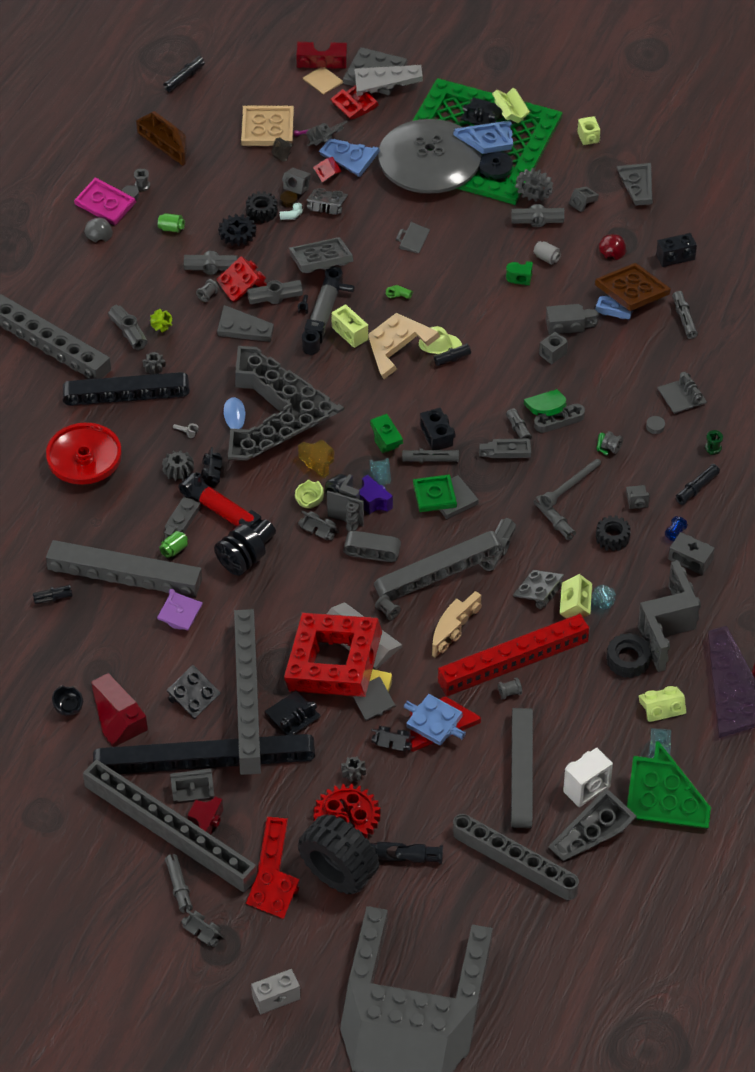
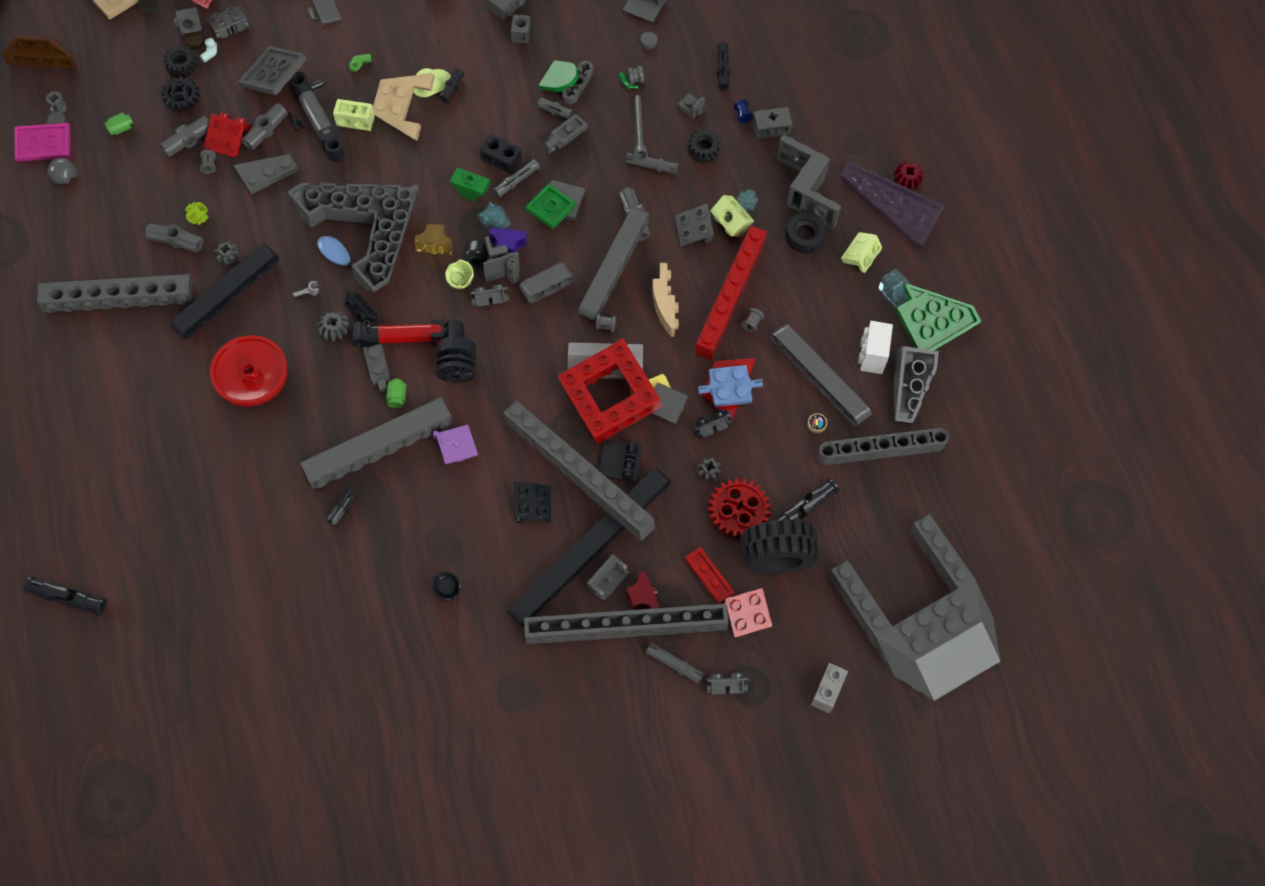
camera: 45 degrees left, 15 degrees up
dark red wedge [91,673,148,747] -> none
dark green bush [705,430,723,455] -> none
none -> tile [807,414,827,433]

